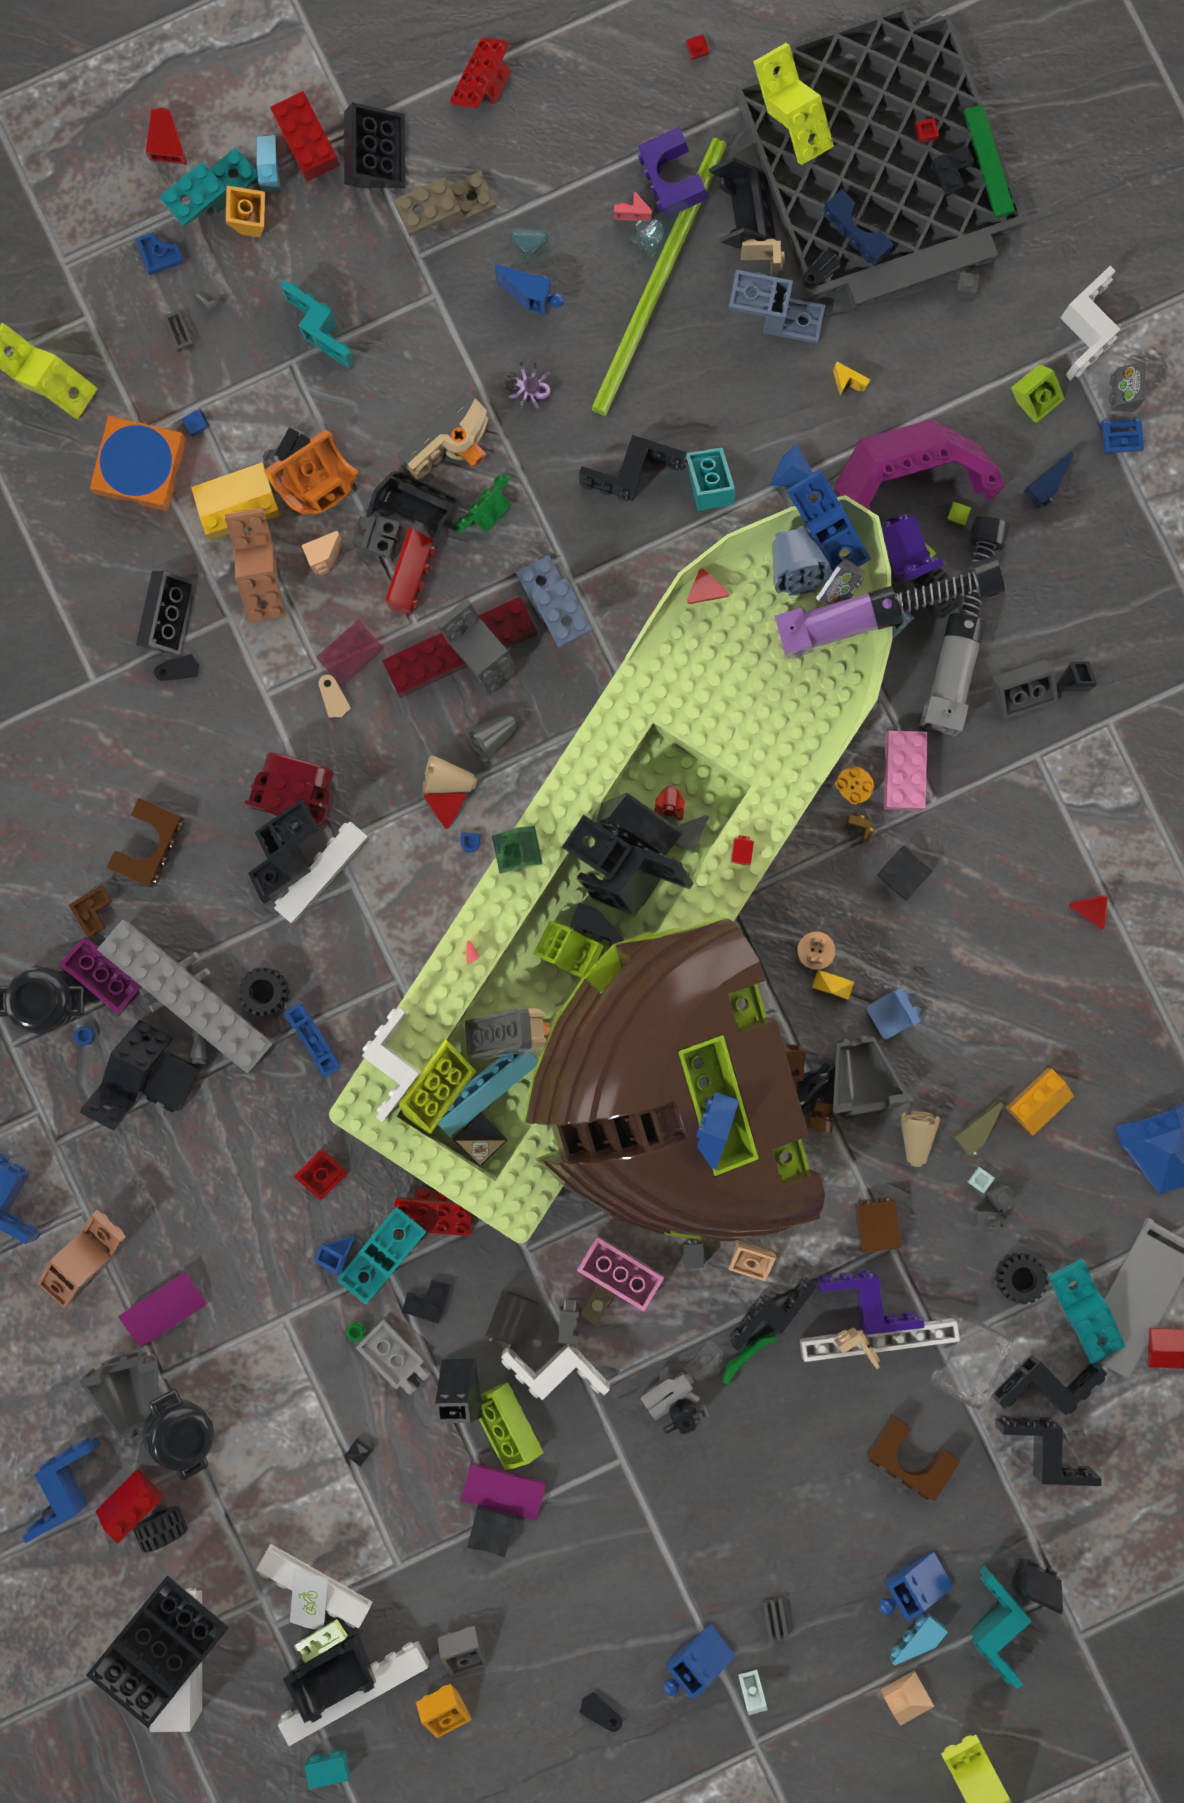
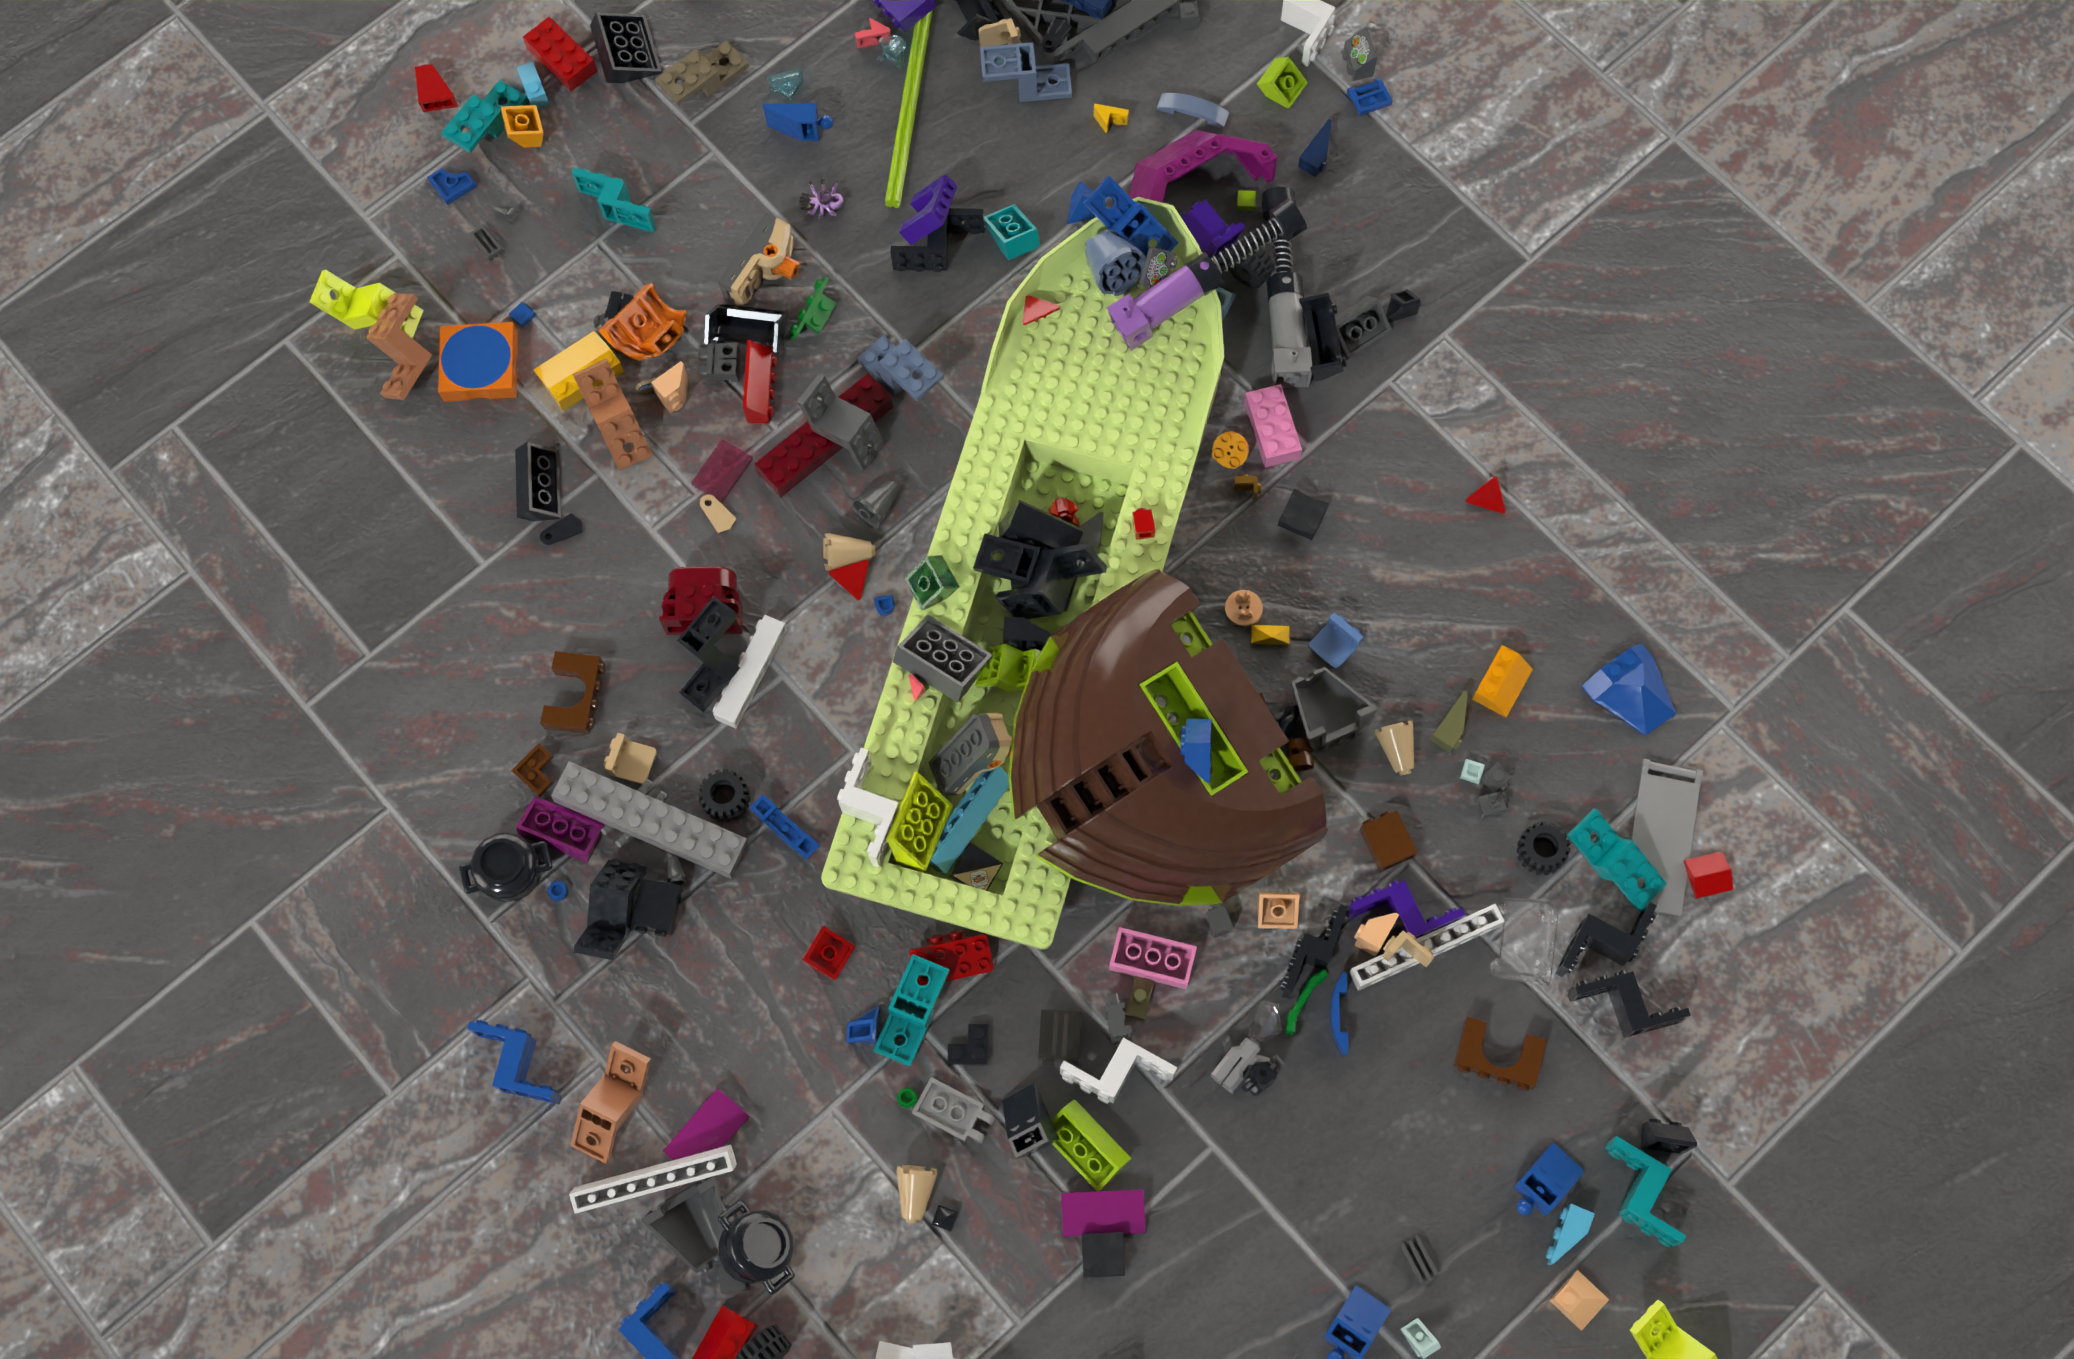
camera: 15 degrees left, 15 degrees down
none -> nougat bracket [366,293,432,400]
none -> white brick [569,1145,737,1214]
none -> tan bracket [604,733,657,784]
none -> dark tan arm [635,376,659,395]
none -> dark grey slope [893,615,993,703]
none -> tan cone [896,1165,937,1224]
none -> dark purple arch [899,174,957,245]
none -> sand blue slope [1157,93,1229,129]
none -> black windscreen [1299,293,1347,381]
none -> blue slope [1329,972,1348,1056]
none -> light nougat slope [1354,913,1399,957]

